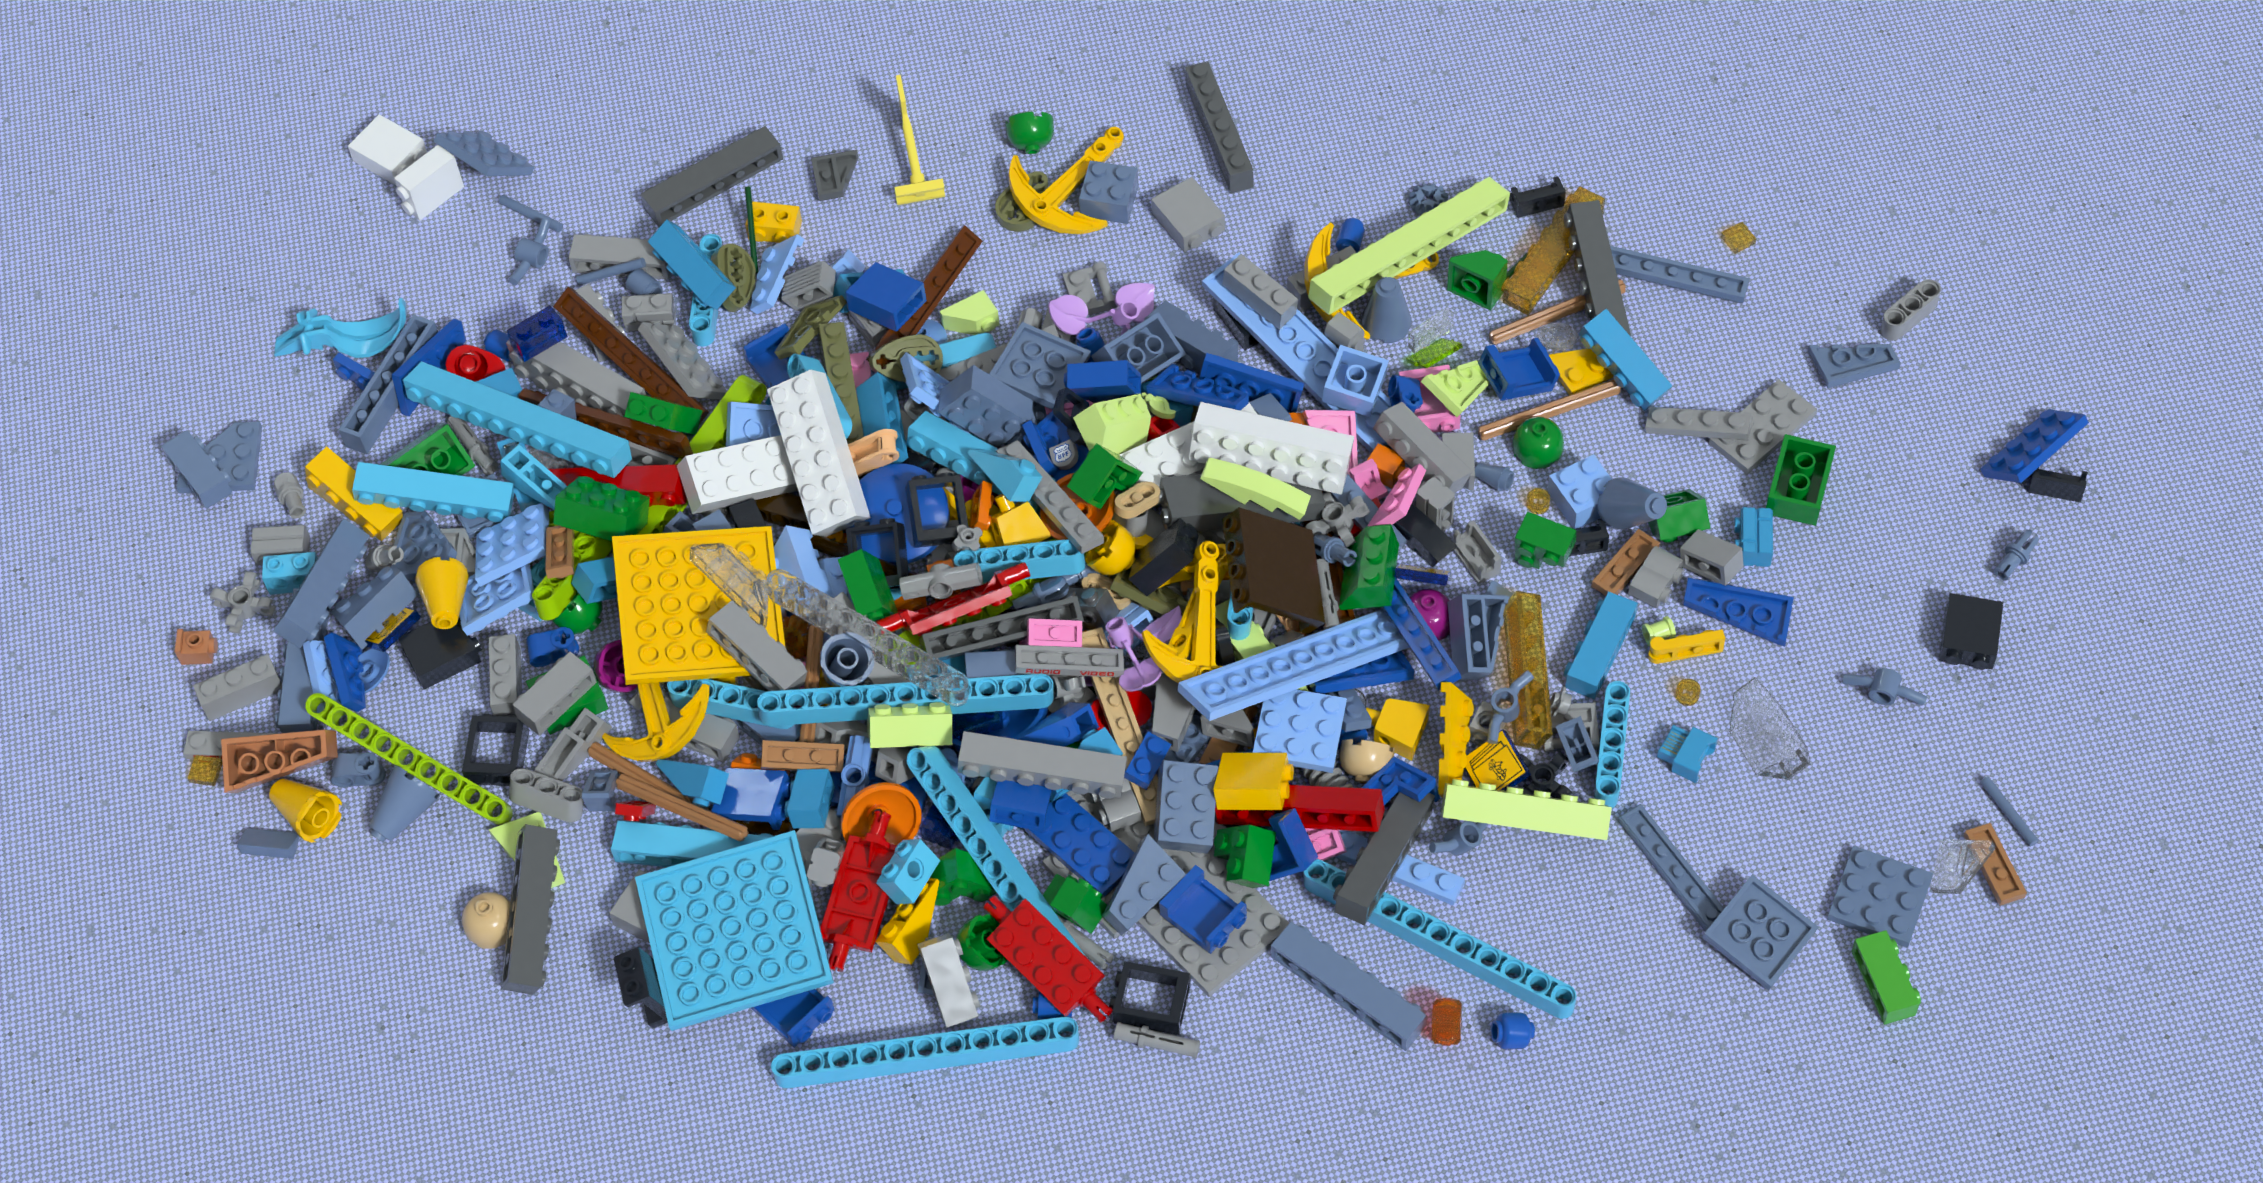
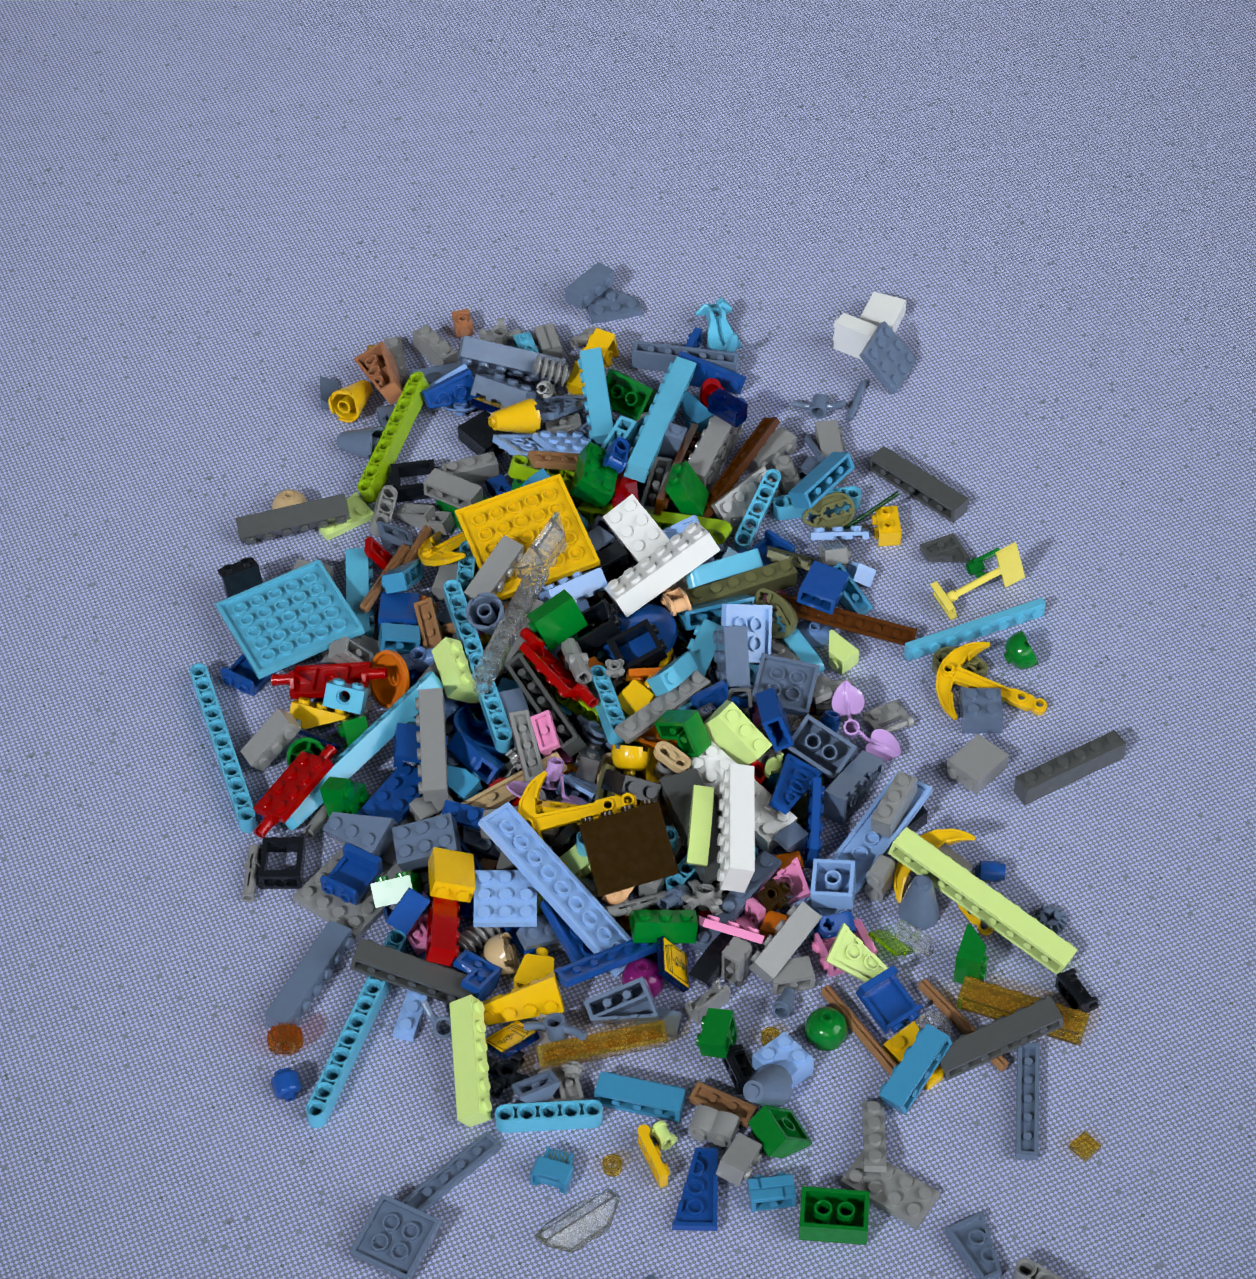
camera: 75 degrees right, 10 degrees down
none -> clear blue piece [299,730,341,750]
none -> light grey piece [532,354,572,387]
none -> blue piece [603,437,630,474]
none -> medium azure beam [733,469,781,552]
none -> dark brown brick [757,879,795,911]
none -> medium azure plate [904,598,1046,661]
none -> green plant [966,548,1001,578]

